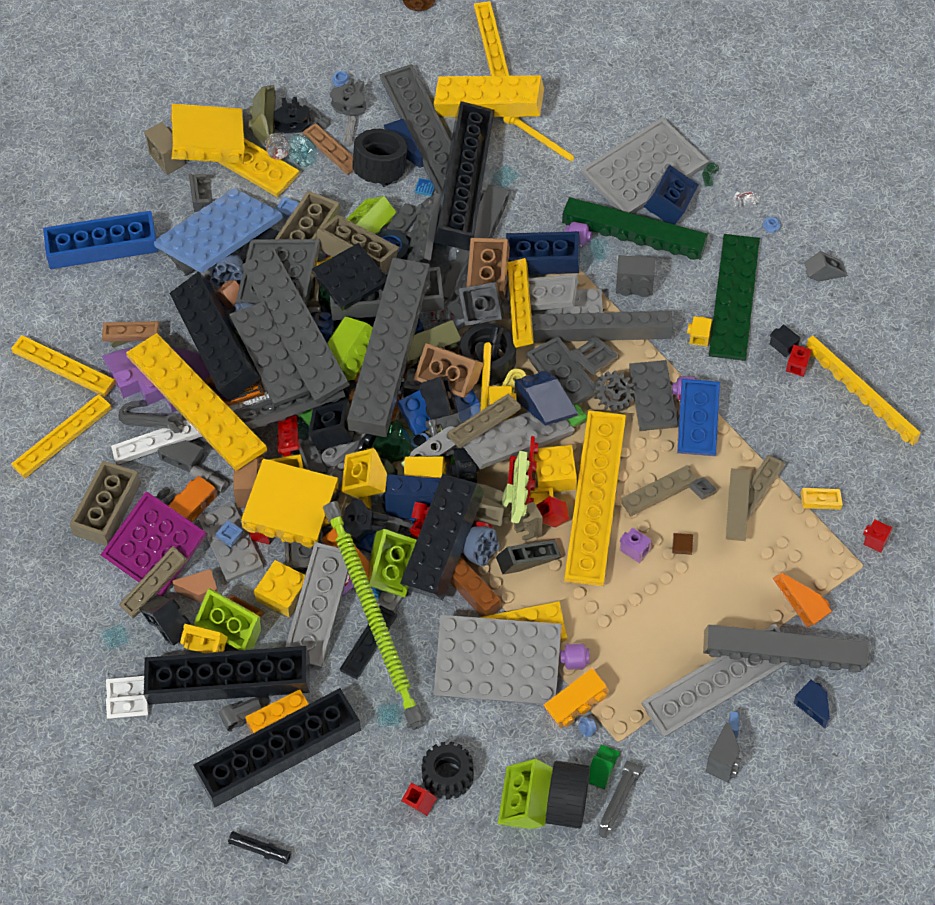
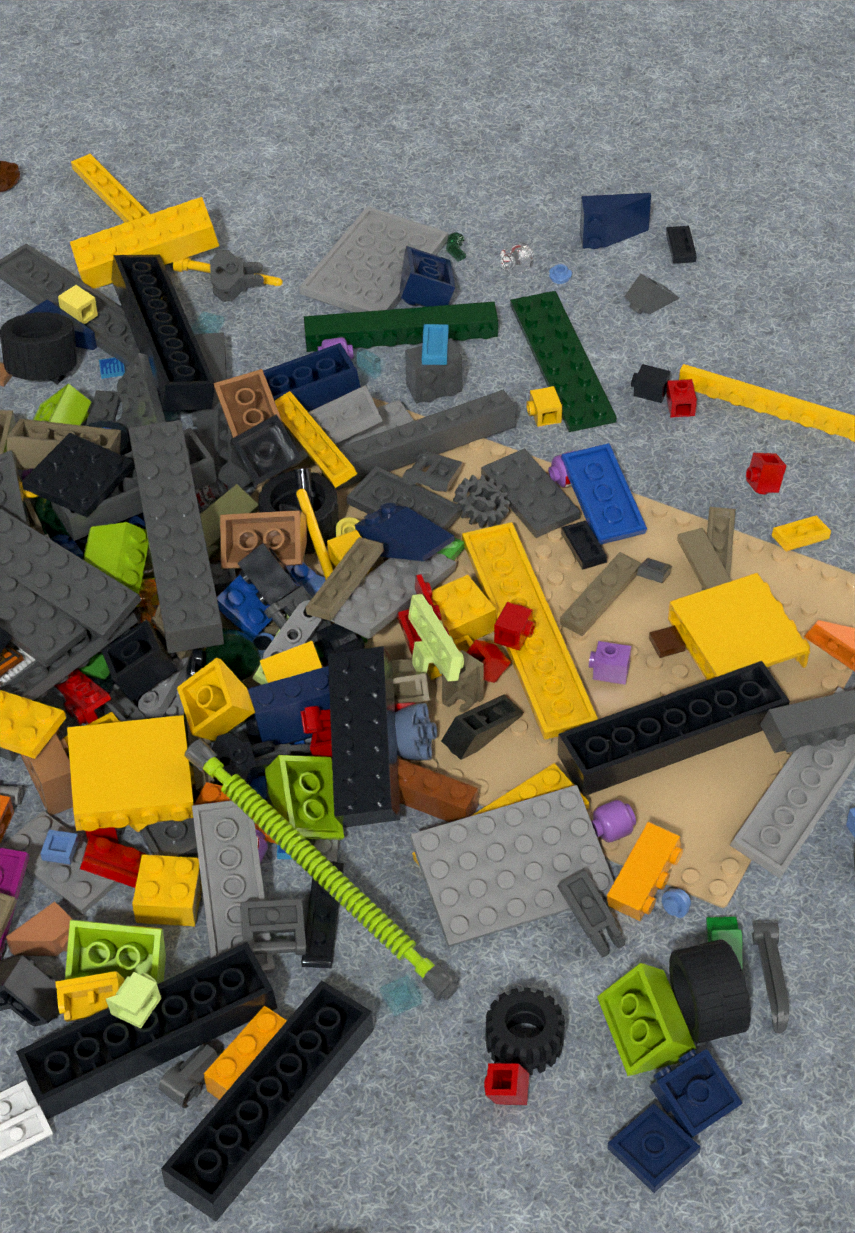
camera: 25 degrees left, 10 degrees down
none -> light yellow brick [58,285,98,324]
none -> red plate [79,834,146,888]
none -> yellowish green window [106,972,161,1028]
none -> dark grey hinge [210,250,264,302]
none -> dark grey plate [240,899,306,955]
none -> dark azure tile [422,324,449,365]
none -> red brick [494,602,535,651]
none -> black brick [557,661,790,796]
none -> dark grey hinge [557,870,625,958]
none -> black plate [561,520,607,570]
none -> dark blue slope [580,193,651,249]
none -> dark blue plate [607,1103,701,1193]
none -> dark blue plate [649,1048,743,1138]
none -> black plate [666,226,697,263]
none -> yellow panel [668,573,810,680]
none -> red brick [746,453,787,495]

